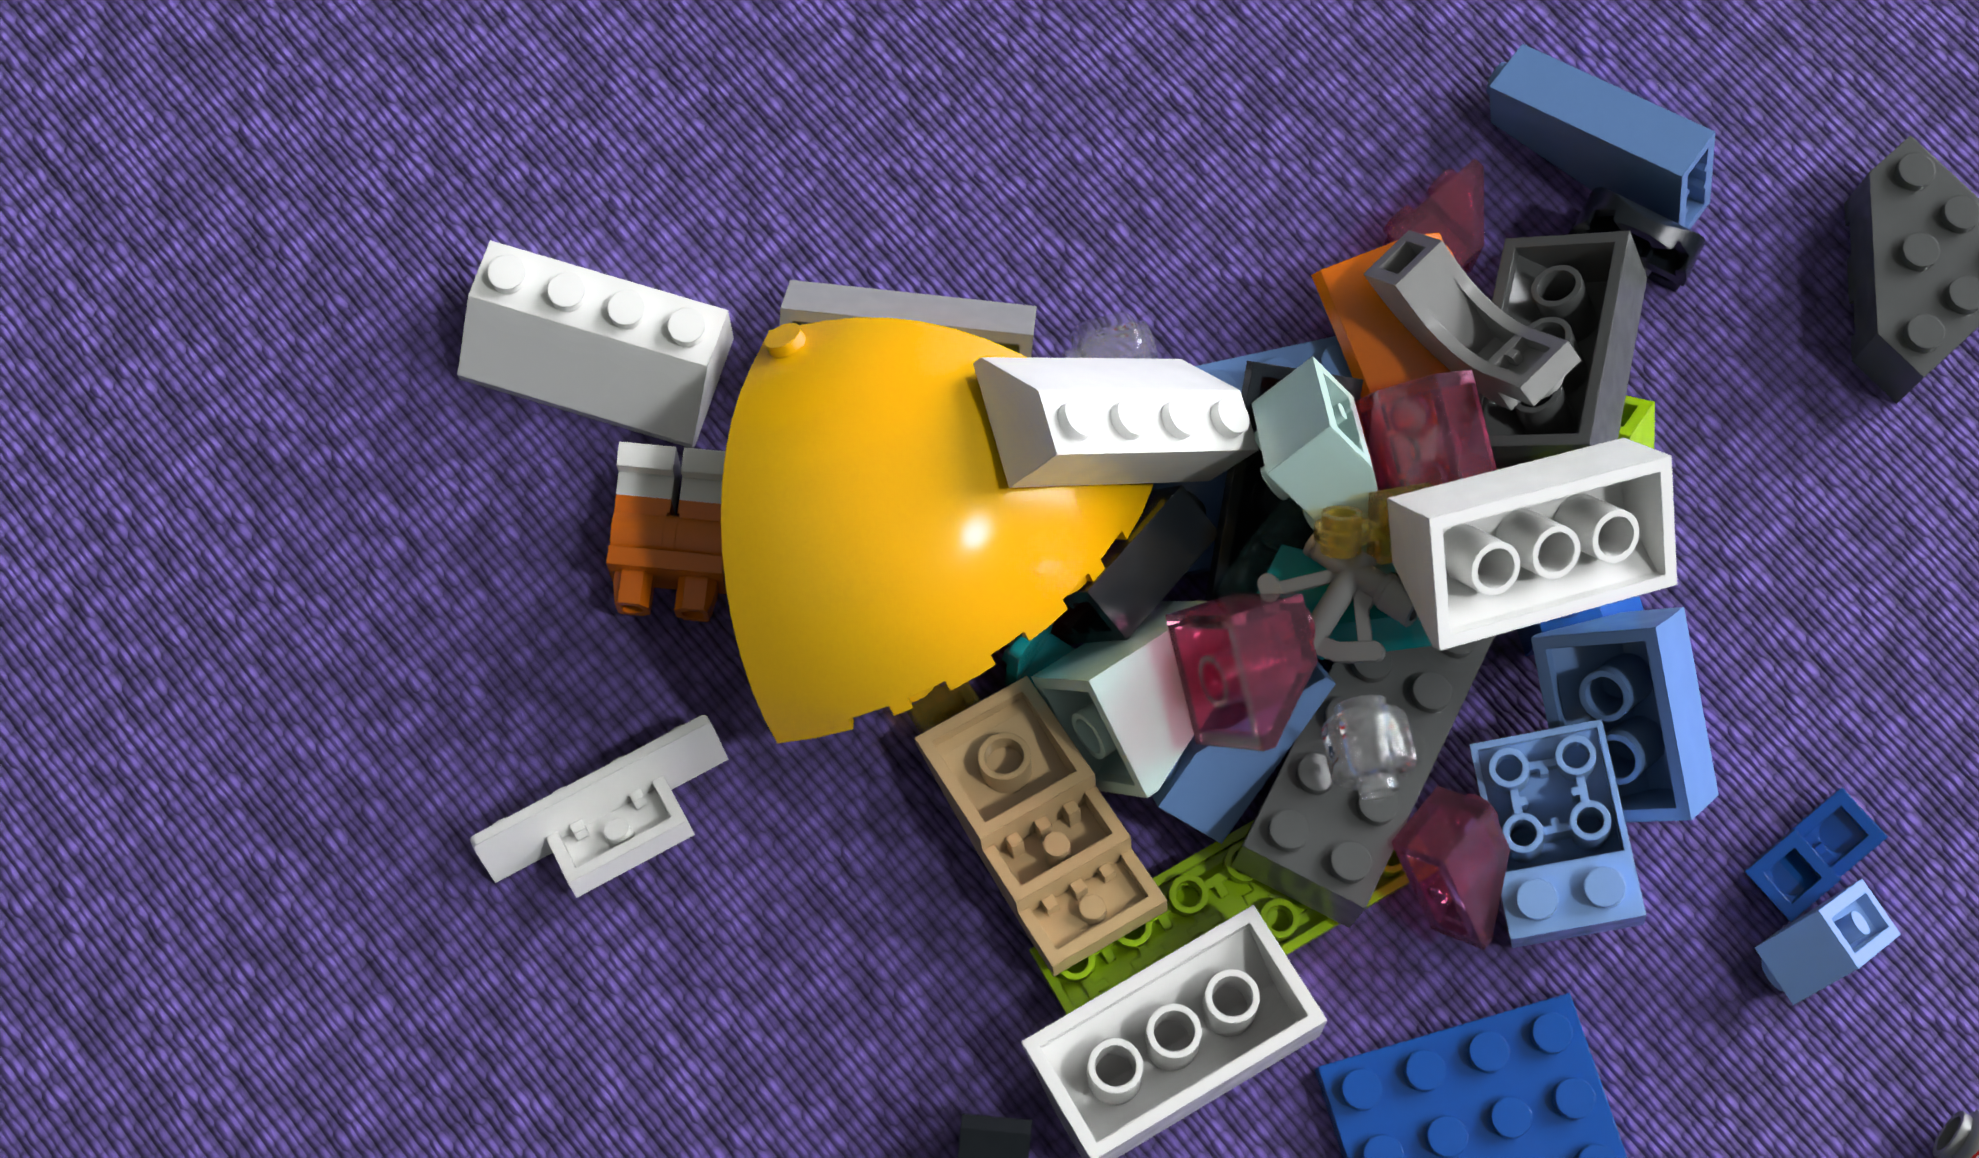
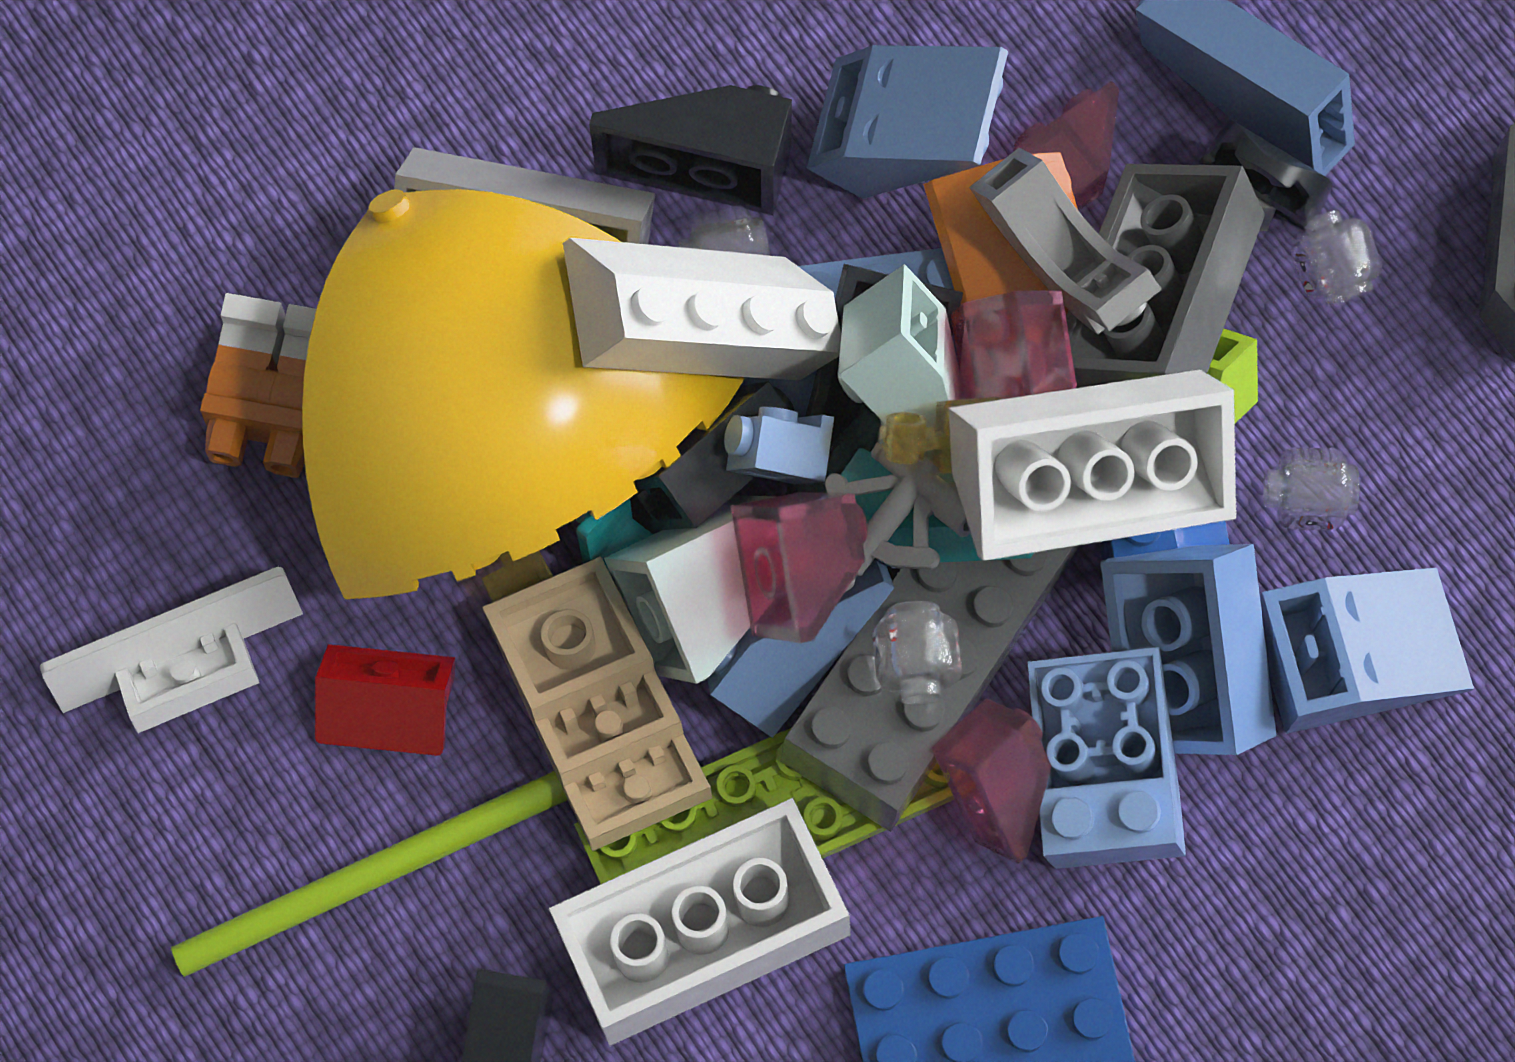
camera: 10 degrees right, 0 degrees up
white slope [457,240,734,448] -> none
blue slope [1744,787,1888,922] -> none
light blue slope [1755,879,1901,1005] -> none
none -> lime piece [171,771,568,977]
none -> red panel [315,644,455,756]
none -> black slope [589,85,792,216]
none -> light blue brick [724,407,834,484]
none -> medium blue slope [806,45,1008,199]
none -> slope [1260,568,1474,734]
none -> clear head [1263,448,1360,531]
none -> clear head [1290,210,1382,307]

